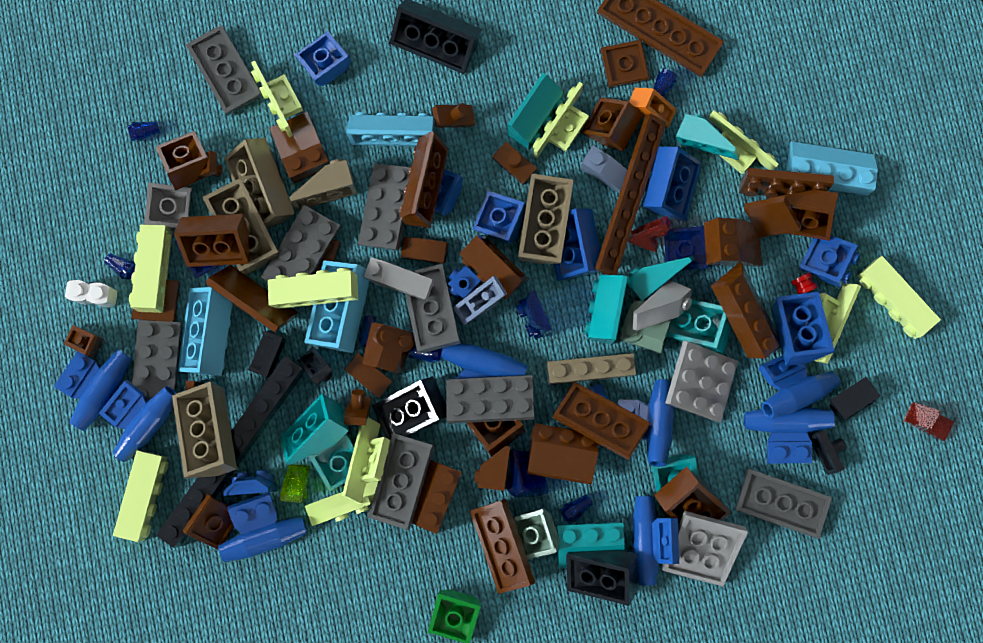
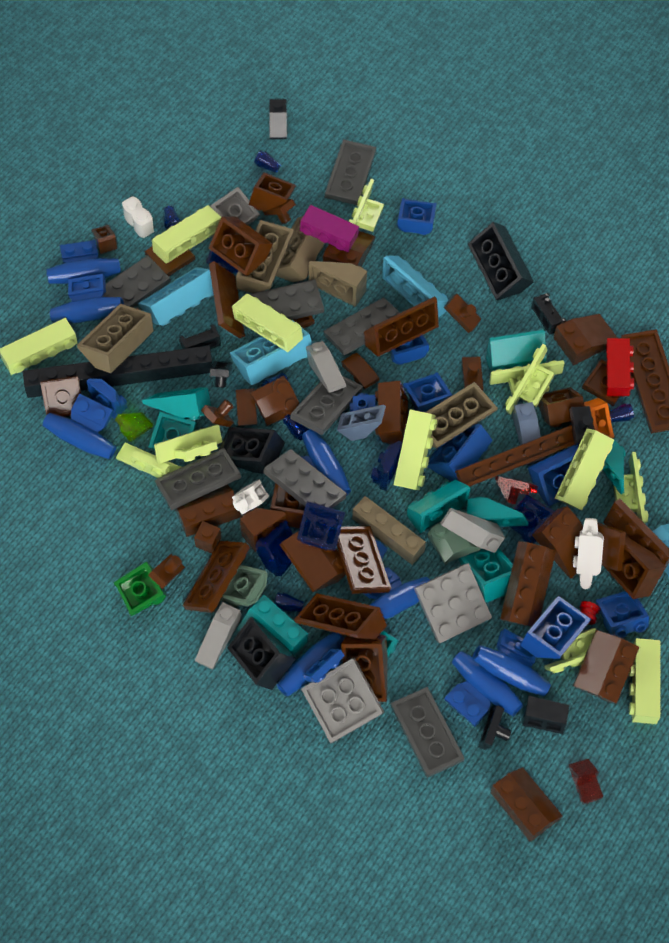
camera: 40 degrees right, 20 degrees down
none -> reddish brown tile [148,554,185,589]
none -> reddish brown brick [194,521,221,554]
none -> light grey slope [195,602,241,670]
none -> white hinge [232,479,269,514]
none -> slope [269,99,287,139]
none -> reddish brown slope [294,593,387,639]
none -> clear blue slope [297,501,345,551]
none -> magenta brick [300,205,359,253]
none -> yellowish green brick [394,410,437,490]
none -> reddish brown slope [490,767,563,842]
none -> yellowish green bracket [505,344,555,415]
none -> black hinge [531,293,567,335]
none -> reddish brown slope [554,314,617,366]
none -> yellowish green brick [555,428,614,510]
none -> black tile [569,406,593,446]
none -> white hinge [573,518,604,589]
none -> reddish brown slope [573,630,640,703]
none -> red brick [606,338,634,396]

